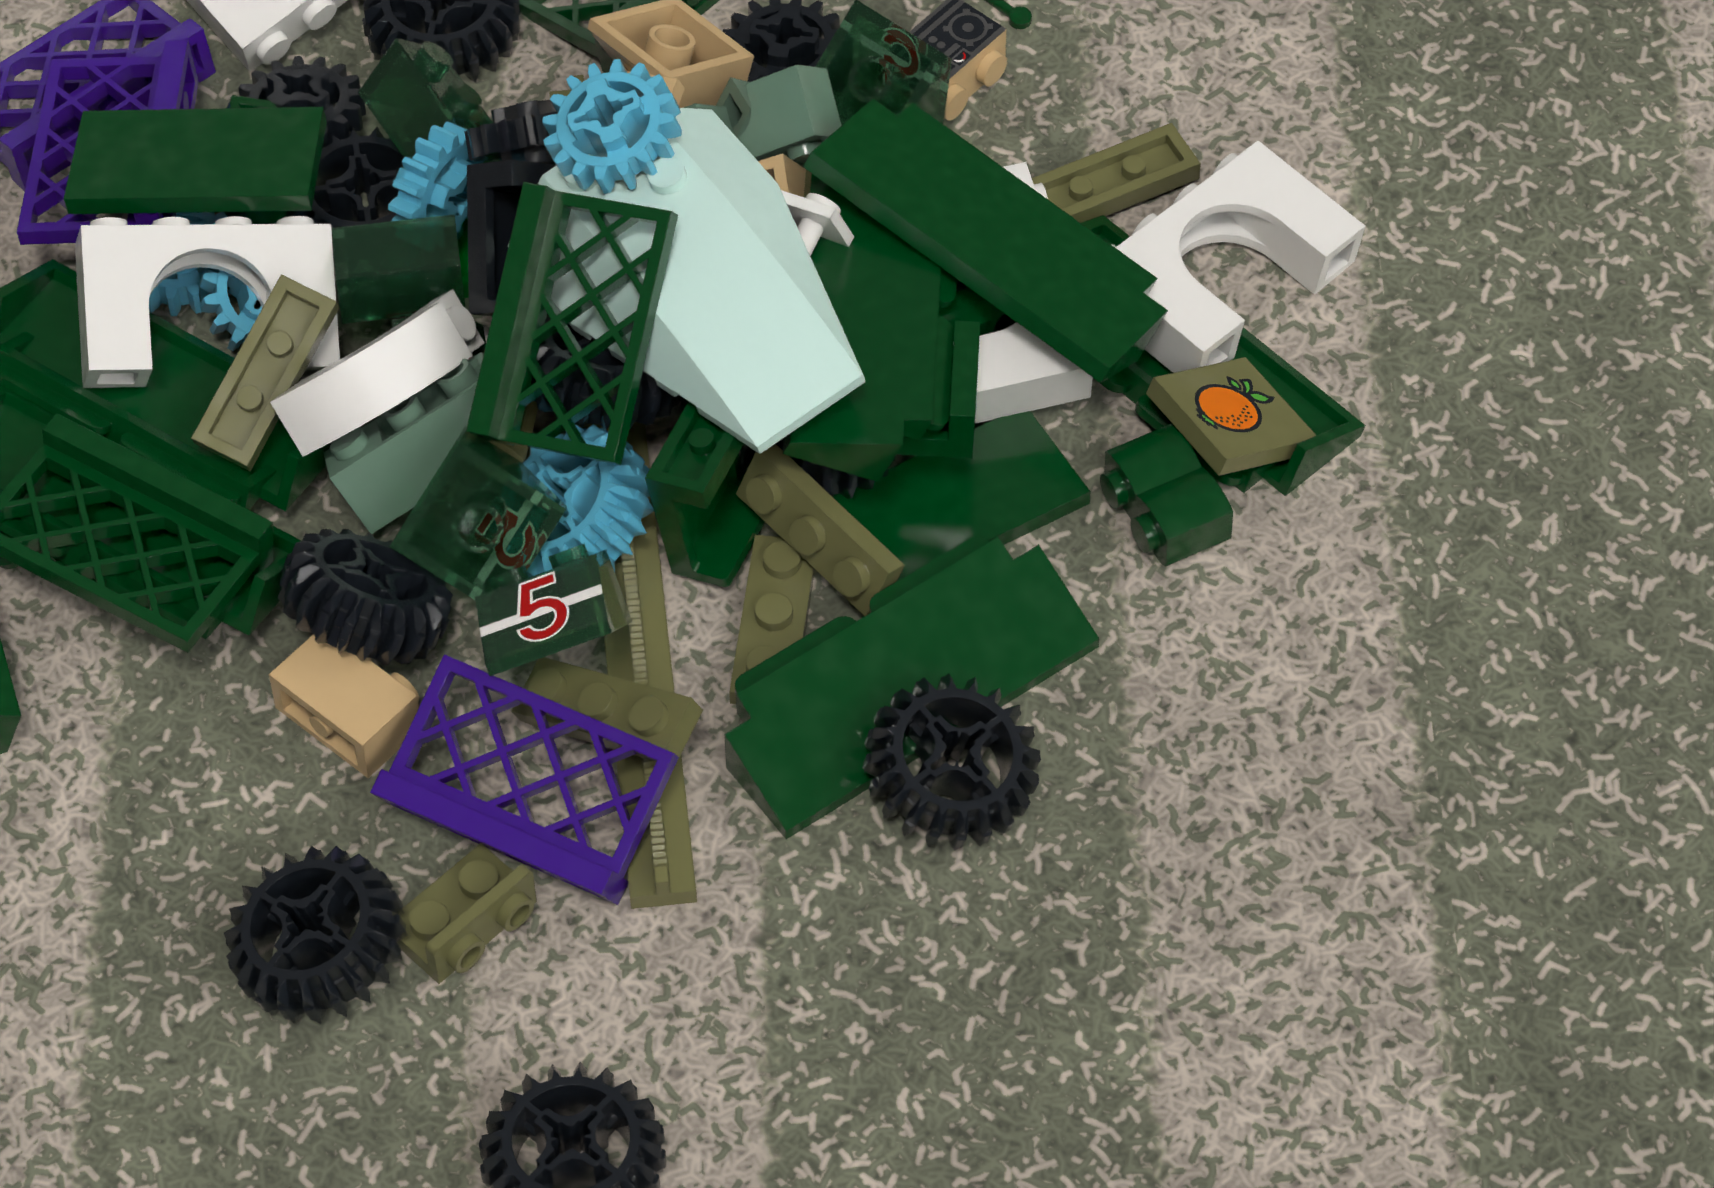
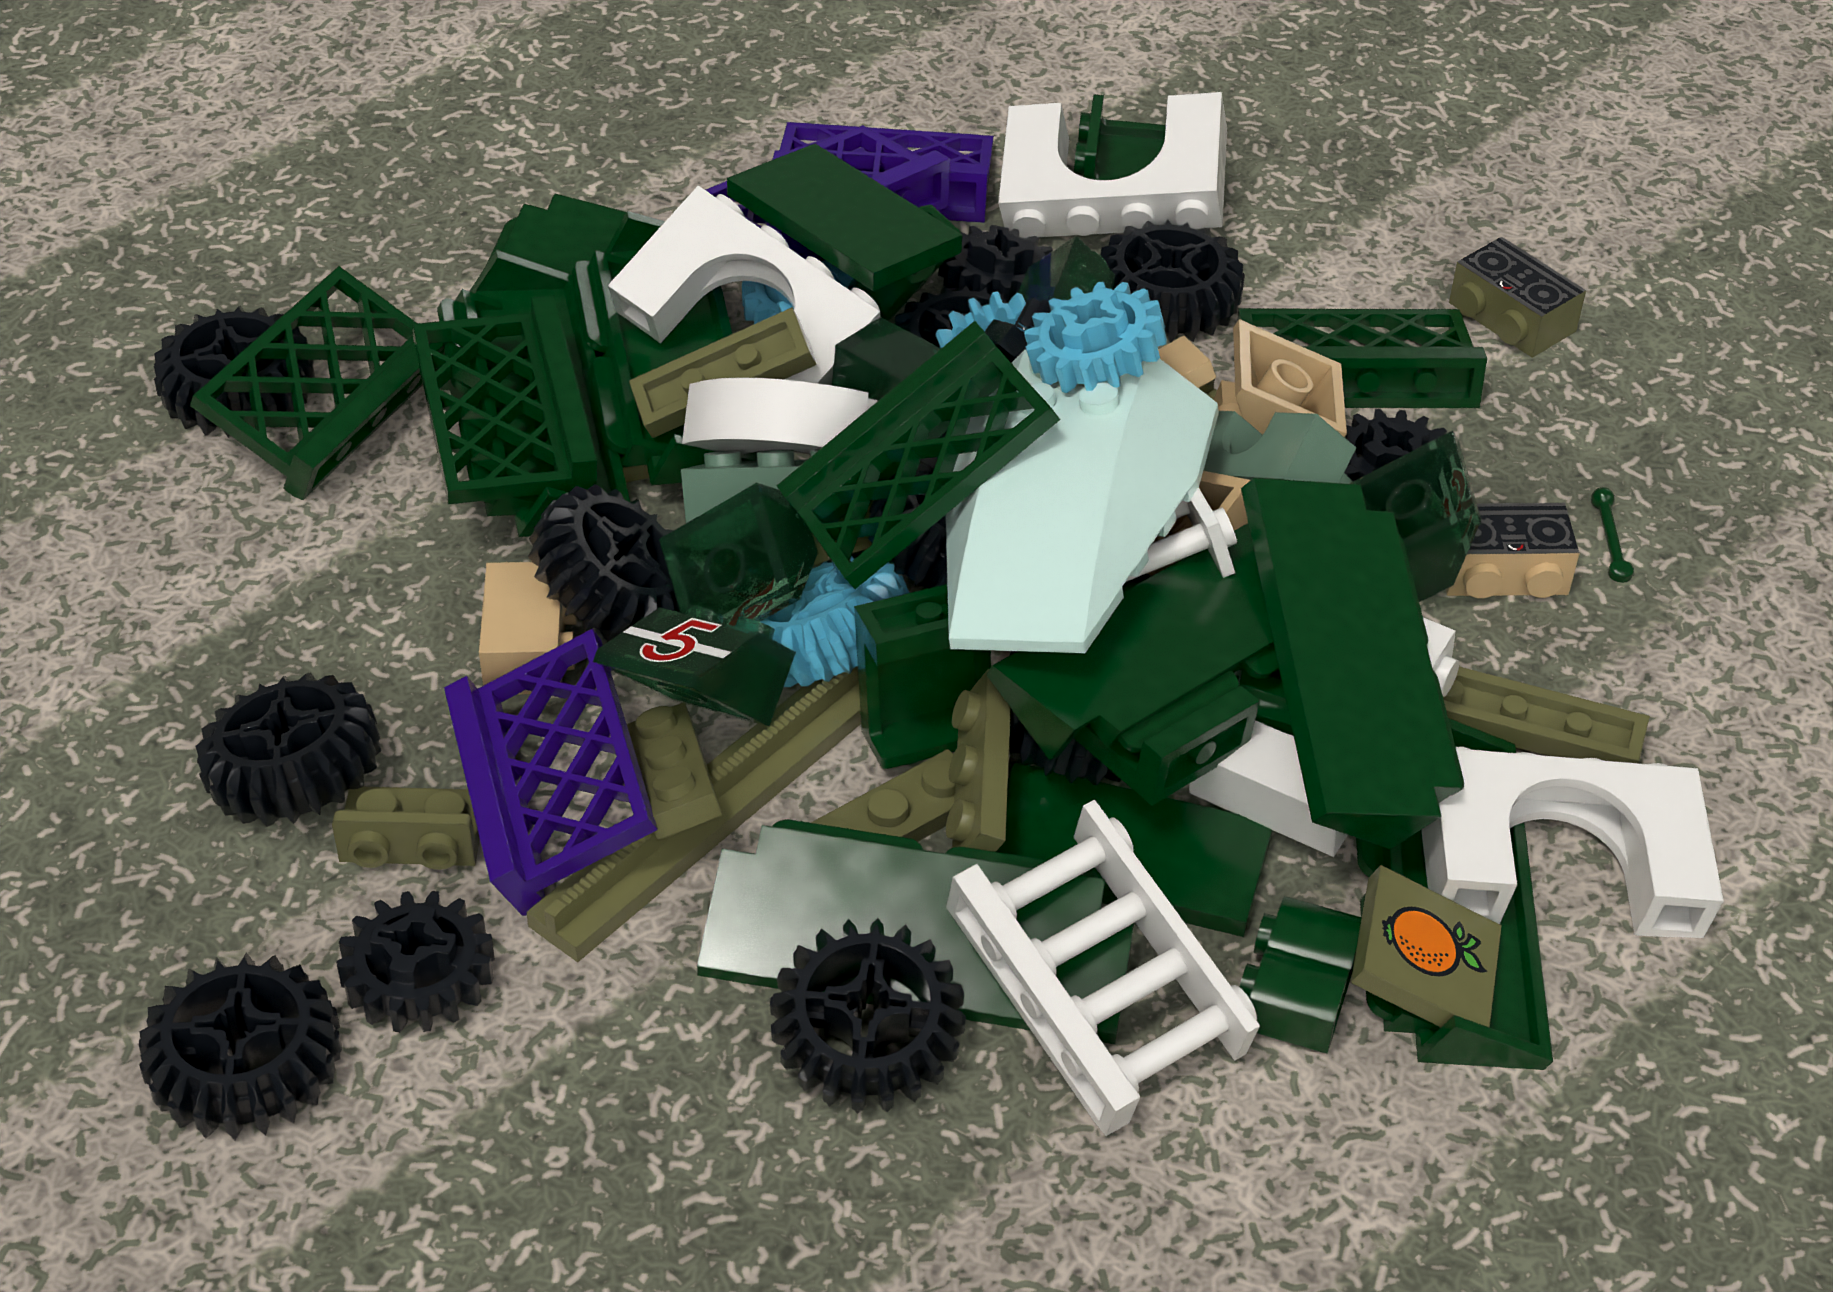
camera: 45 degrees right, 10 degrees down
none -> black gear [336,891,495,1033]
none -> white fence [946,800,1260,1136]

